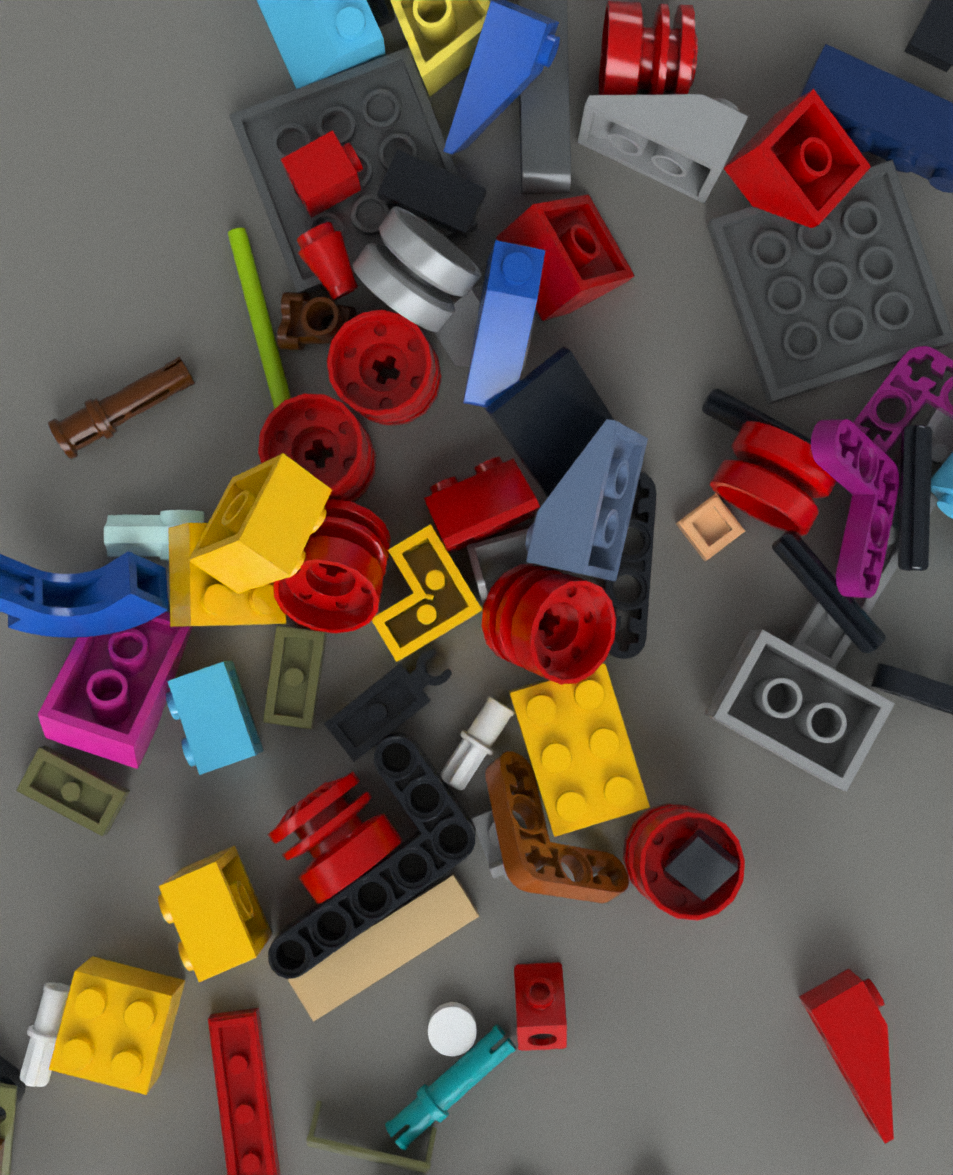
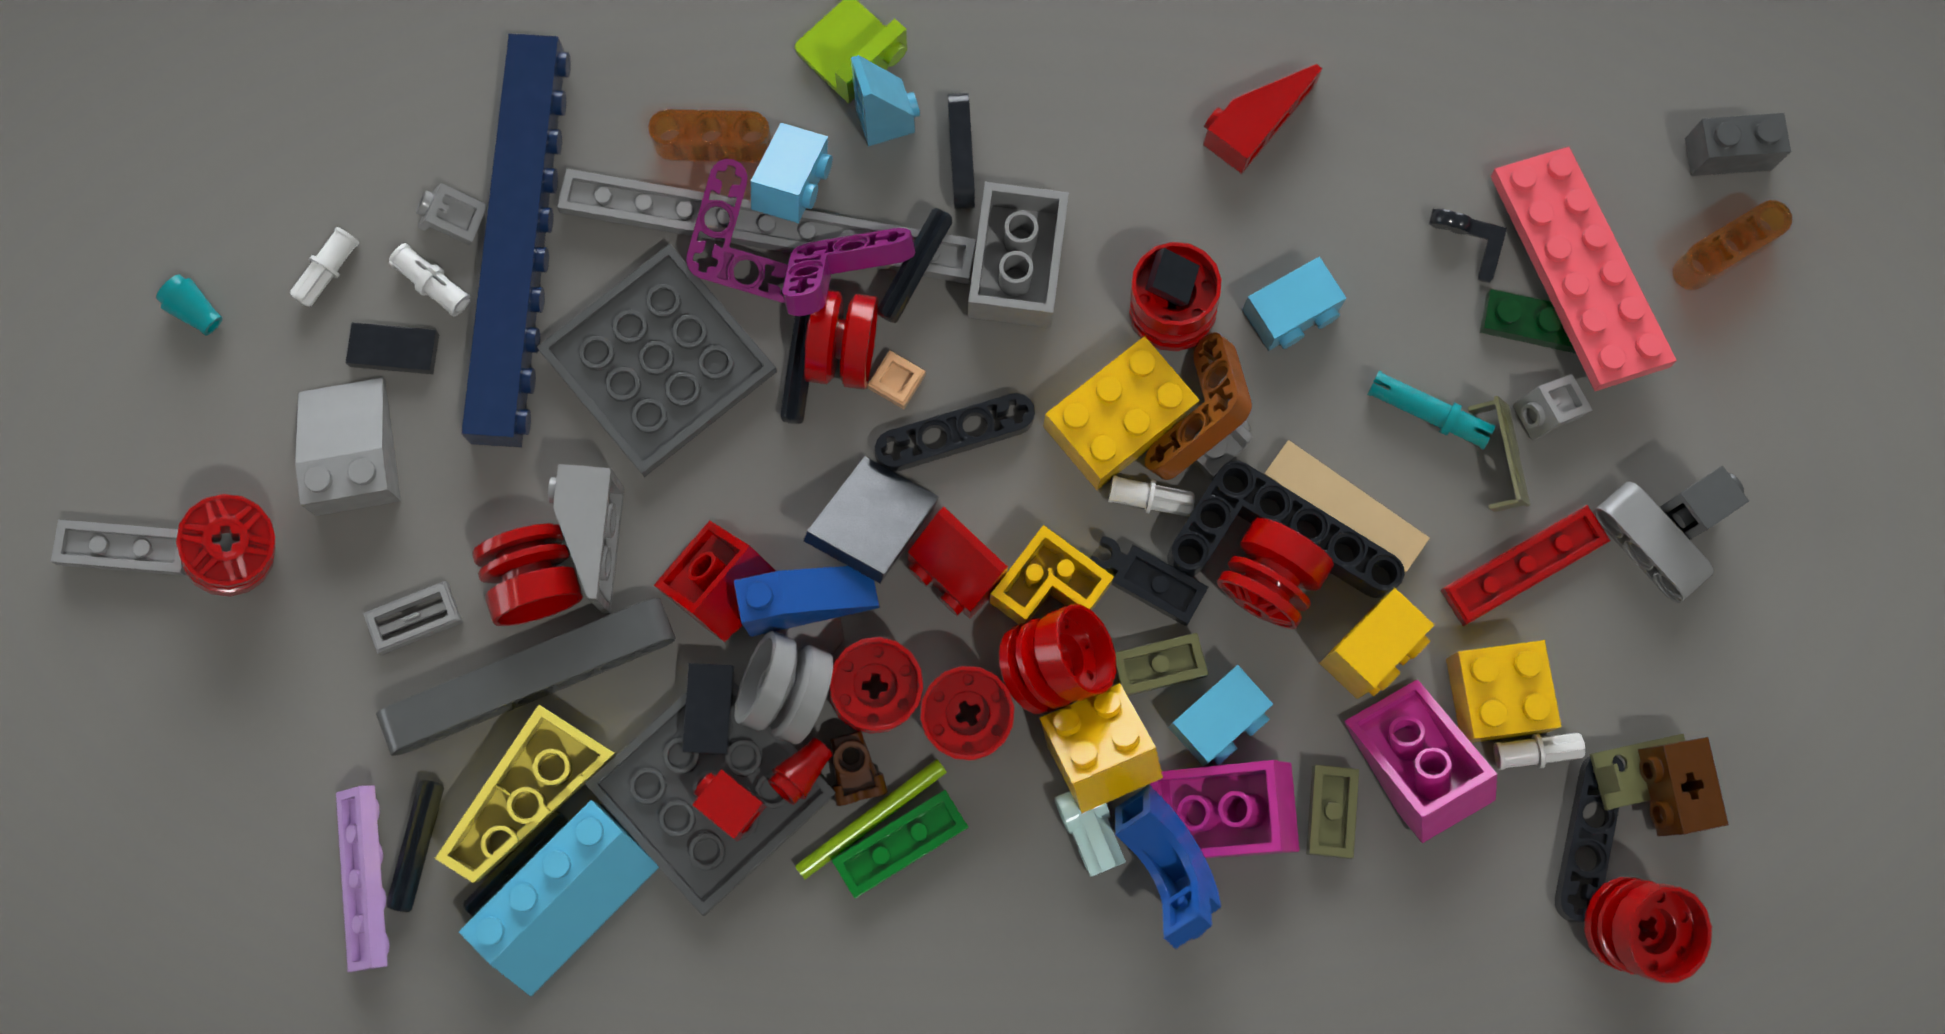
camera: 115 degrees left, 10 degrees down
reddish brown pin [48,356,196,460] -> none
yellow brick [188,453,332,594] -> none
white tile [428,1002,477,1056] -> none
blue slope [443,0,560,155] -> none
light grey bracket [466,529,533,606] -> none
red wheel [481,564,616,685] -> none
red bracket [514,962,567,1051] -> none
sand blue slope [525,419,648,582] -> none
red slope [723,89,871,228] -> none
black axle [898,425,932,571] -> none
none -> green plate [831,789,969,899]
none -> medium azure brick [1242,256,1346,351]
none -> dark pink slope [1345,679,1497,843]

